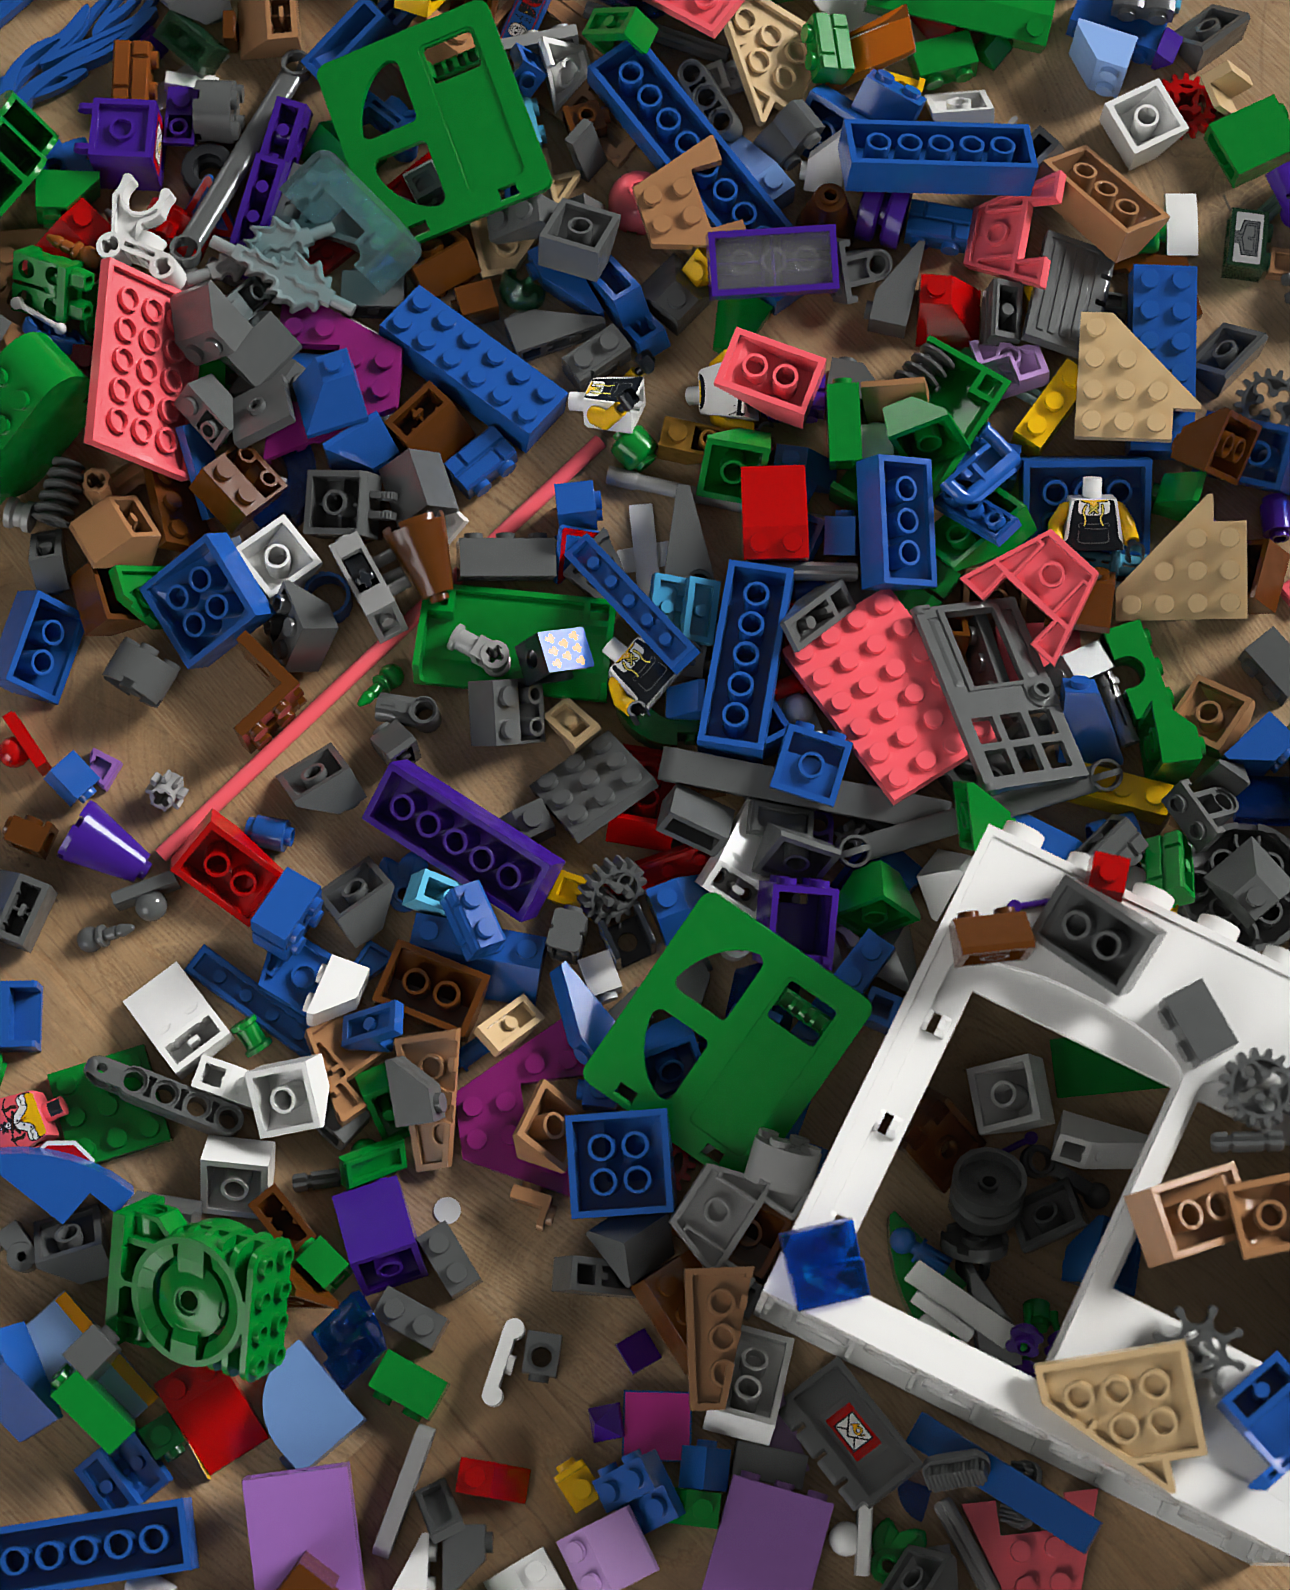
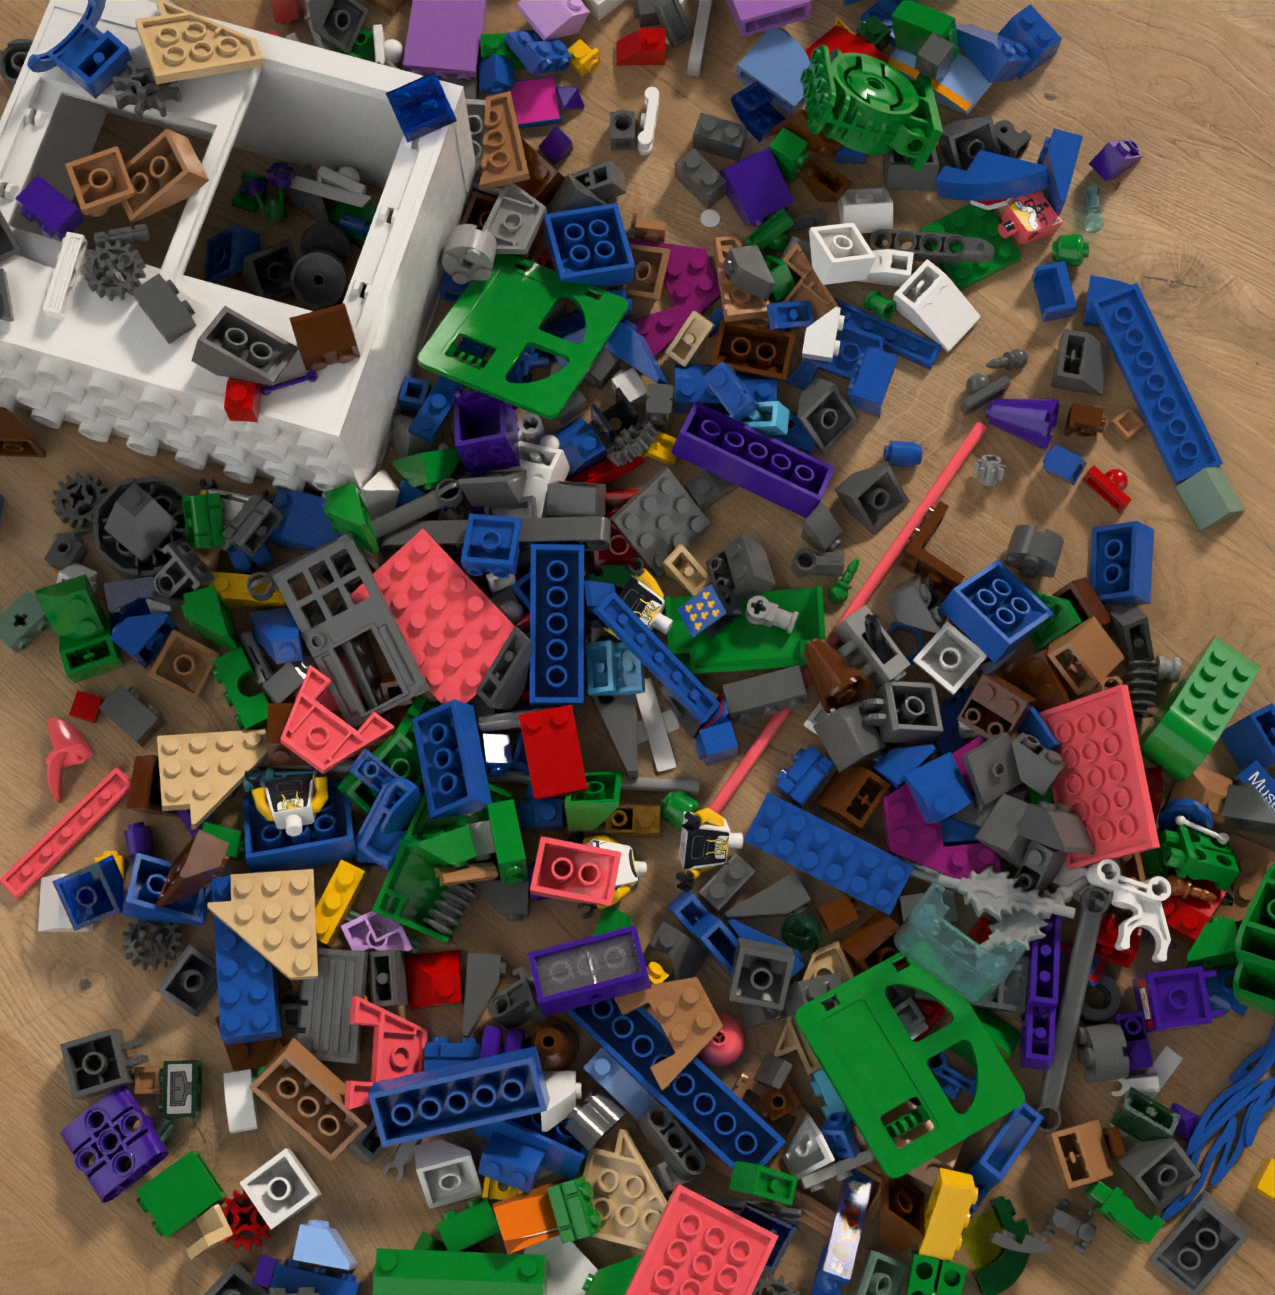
camera: 170 degrees right, 0 degrees up
medium lavender tile [89,747,123,792] -> none
dark orange brick [111,40,160,101] -> none
red slope [170,808,284,927] -> none
green brick [368,1349,450,1423] -> none

